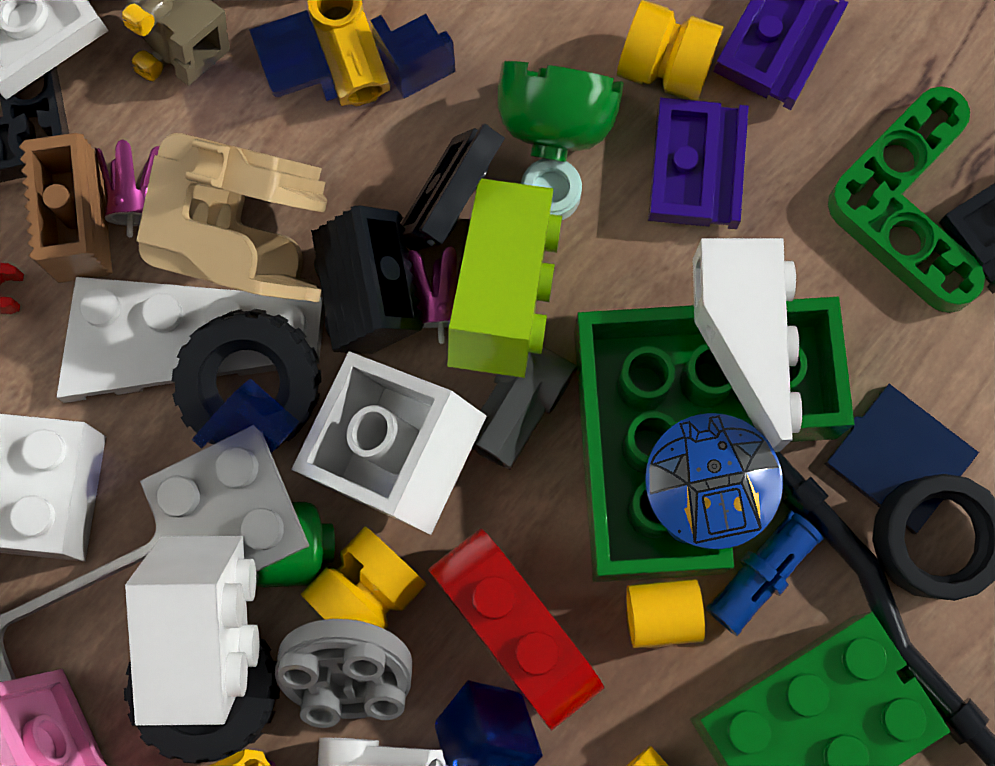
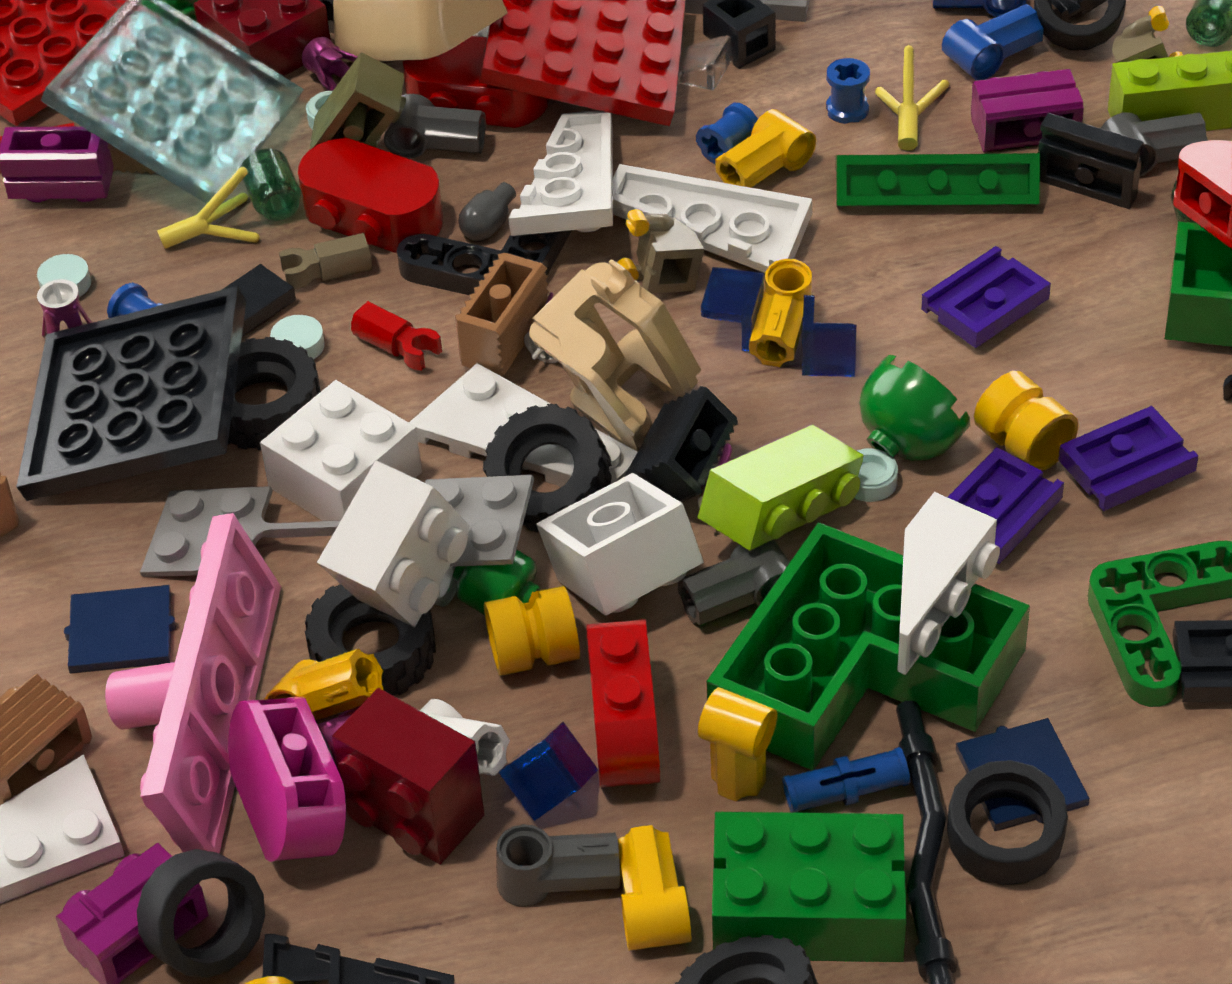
camera: 35 degrees right, 30 degrees down
clear blue panel [192,378,299,453] -> none
light grey tile [275,619,413,728] -> none
black plate [401,124,505,251] -> none
blue dish [645,413,783,549] -> none

